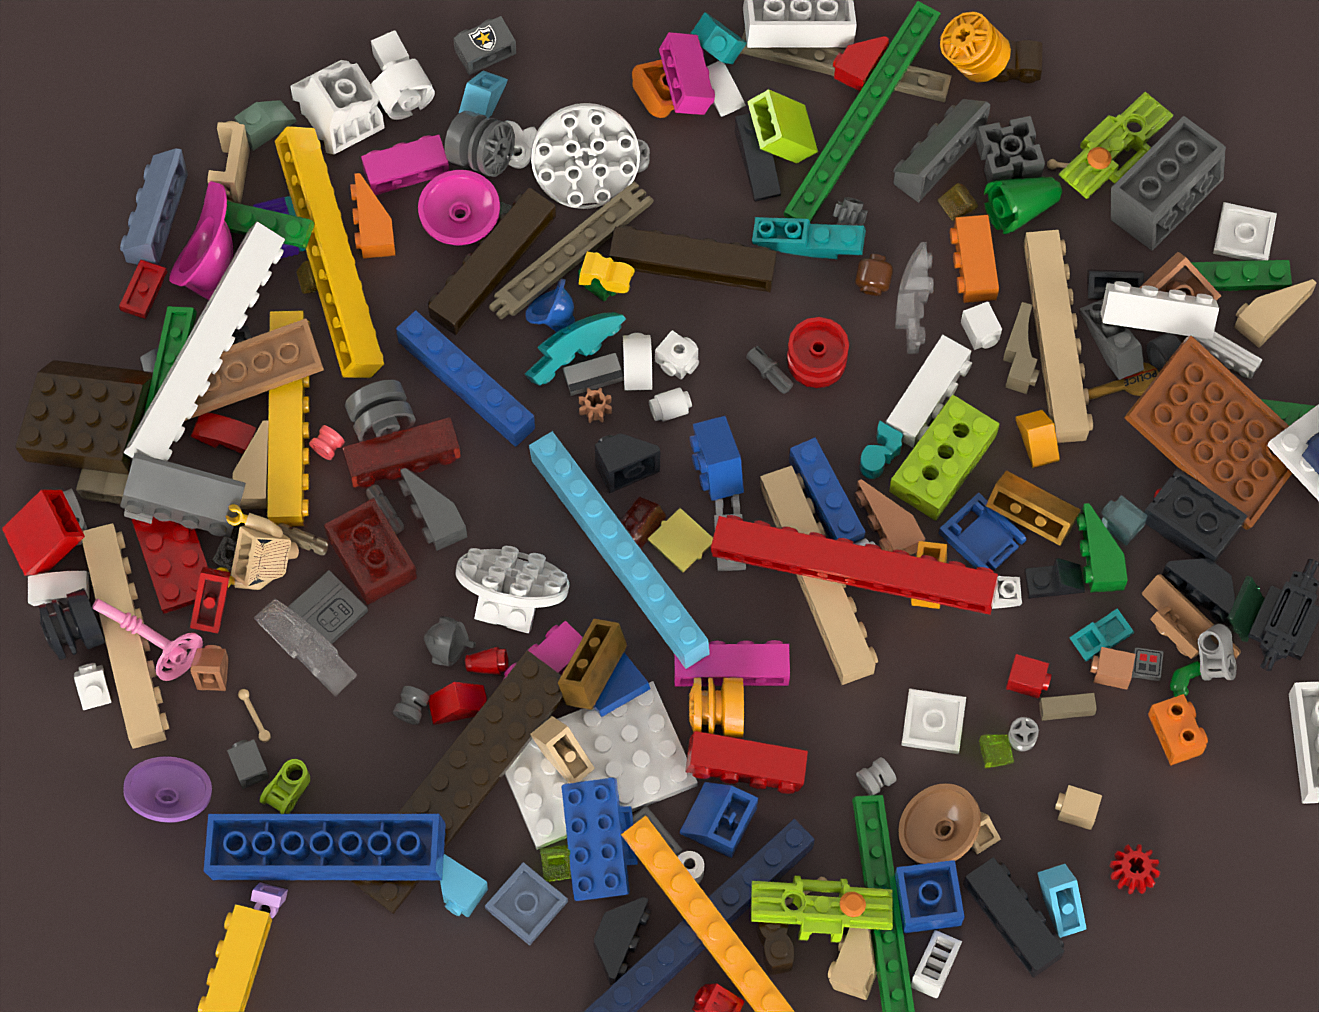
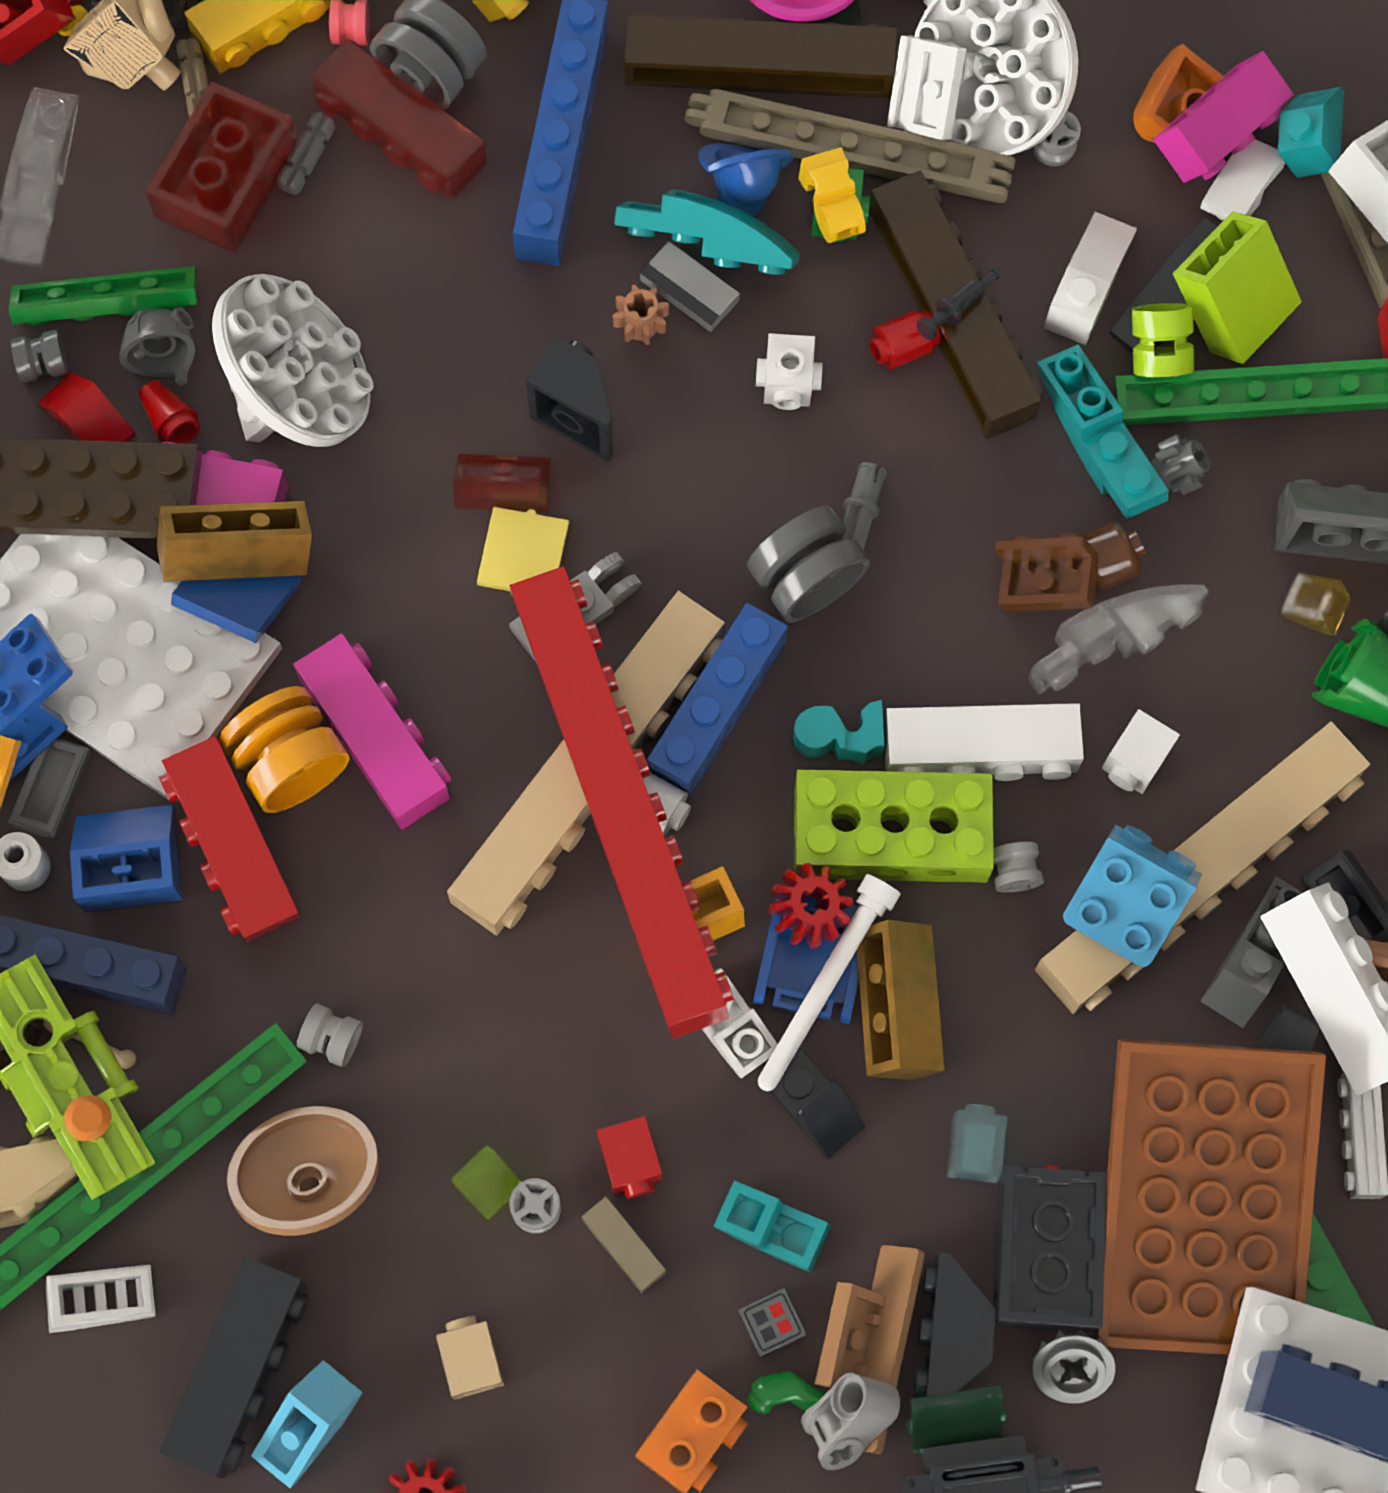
camera: 55 degrees right, 5 degrees up
dark grey tile [287,570,368,649] -> none
dark grey slope [398,468,467,551] -> none
medium azure brick [529,431,710,669] -> none
tan slope [530,716,595,783] -> none
white brick [623,333,652,390] -> none
white brick [649,387,692,422] -> none
blue brick [690,416,744,501] -> none
red wheel [787,317,849,388] -> none
nougat slope [854,479,926,555] -> none
blue brick [895,860,964,933] -> none
white tile [901,689,966,754] -> none
orange brick [950,215,999,303] -> none
tan slope [971,812,1001,854] -> none
dark tan slope [1003,302,1040,394] -> none
light orange slope [1015,410,1060,468] -> none
green slope [1077,503,1128,593] -> none
pearl gold piece [1088,363,1159,400] -> none
nougat brick [1090,647,1135,690] -> none
none -> green plate [8,266,198,326]
none -> dark grey wheel [747,506,870,623]
none -> white piece [758,874,901,1091]
none -> red gear [768,863,853,949]
none -> red brick [869,310,941,370]
none -> white plate [887,35,966,140]
none -> black piece [917,267,1002,340]
none -> light grey wheel [993,842,1044,893]
none -> reddish brown bracket [994,533,1098,612]
none -> gear [1033,1329,1115,1403]
none -> white slope [1044,212,1137,345]
none -> dark azure bracket [1063,824,1202,967]
none -> lime wheel [1132,303,1194,377]

